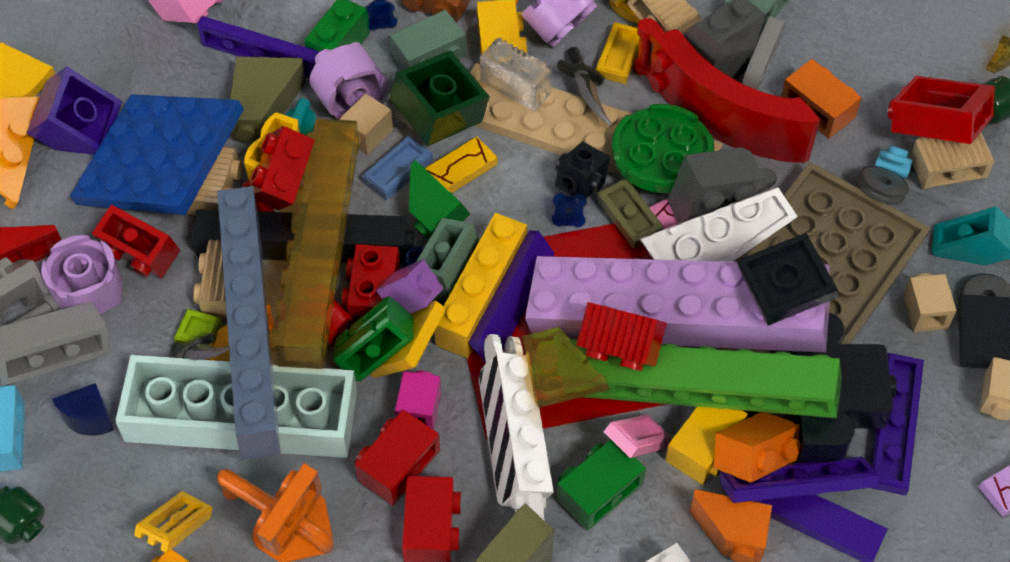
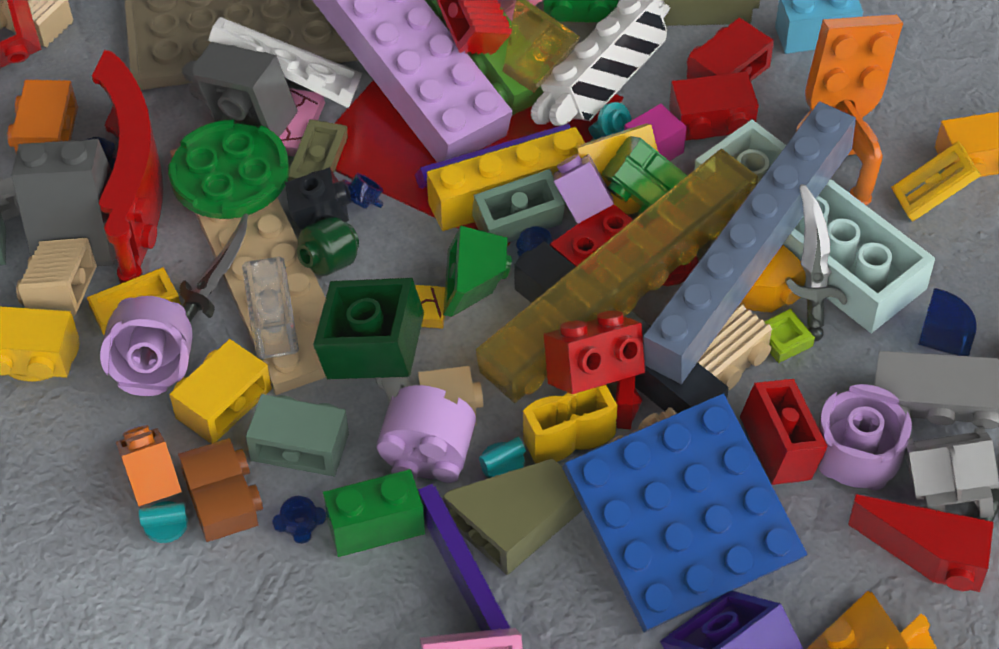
camera: 135 degrees left, 5 degrees down
medium blue tile [361,135,433,201] -> none
dark grey piece [857,166,909,204] -> none
medium azure plate [875,145,913,179] -> none
none -> dark green head [297,217,359,276]
none -> teal plate [589,102,632,139]

